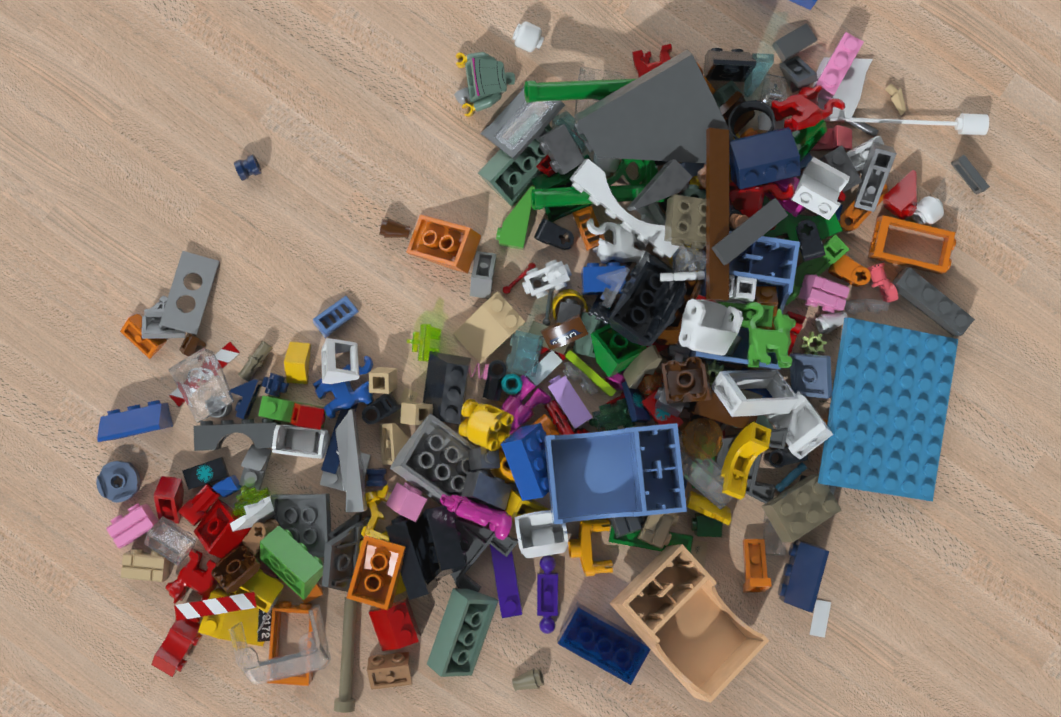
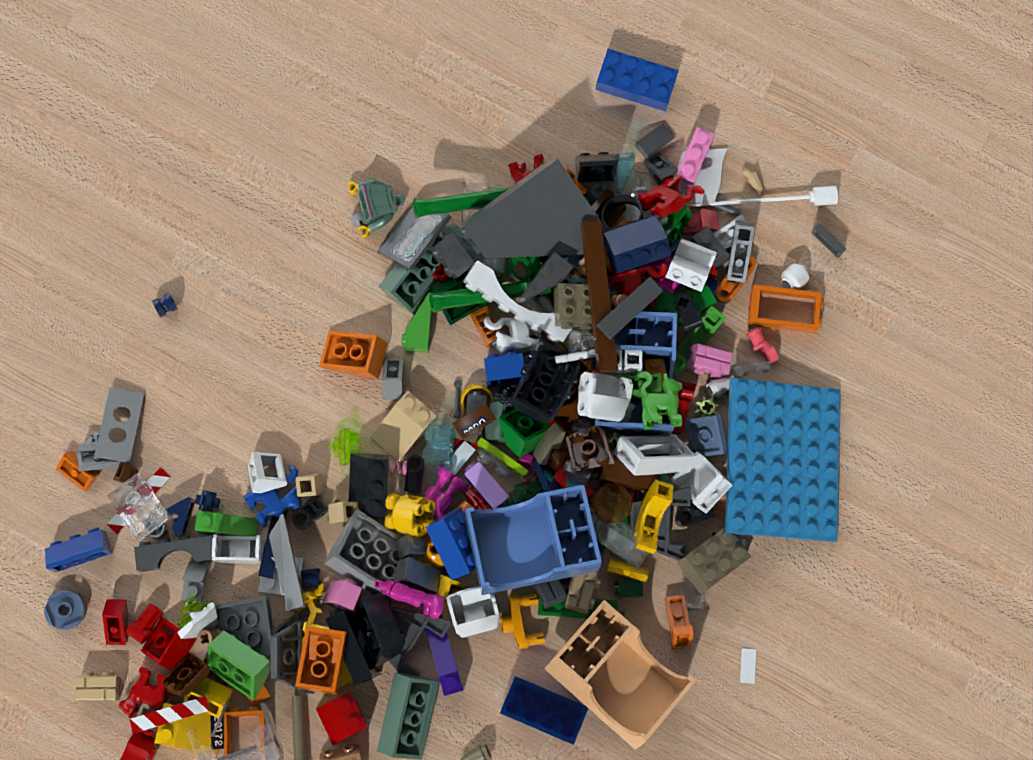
camera: 15 degrees left, 10 degrees down
bright pink brick [106,503,160,549] -> none
clear brick [144,517,197,566] -> none
black tile [182,457,229,490] -> none
blue slope [212,475,243,497] -> none
dark tan pin [238,341,273,382] -> none
yellow slope [284,342,311,384] -> none
red brick [290,403,325,430] -> none
medium blue slope [313,296,359,338] -> none
reddish brown cone [379,218,410,238] -> none
tan slope [379,423,410,465] -> none
red hinge [502,262,536,294] -> none
teal cone [502,374,522,394] -> none
white head [512,21,544,52] -> none
white brick [522,260,572,299] -> none
black piece [534,219,574,250] -> none
dark purple plate [537,555,558,634] -> none
clear slope [596,267,630,309] -> none
dark azure wheel [775,462,807,493] -> none
dark blue slope [778,539,829,613] -> none
orange piece [828,255,871,287] -> none
red slope [883,170,917,220] -> none
dark grey brick [891,267,975,336] -> none

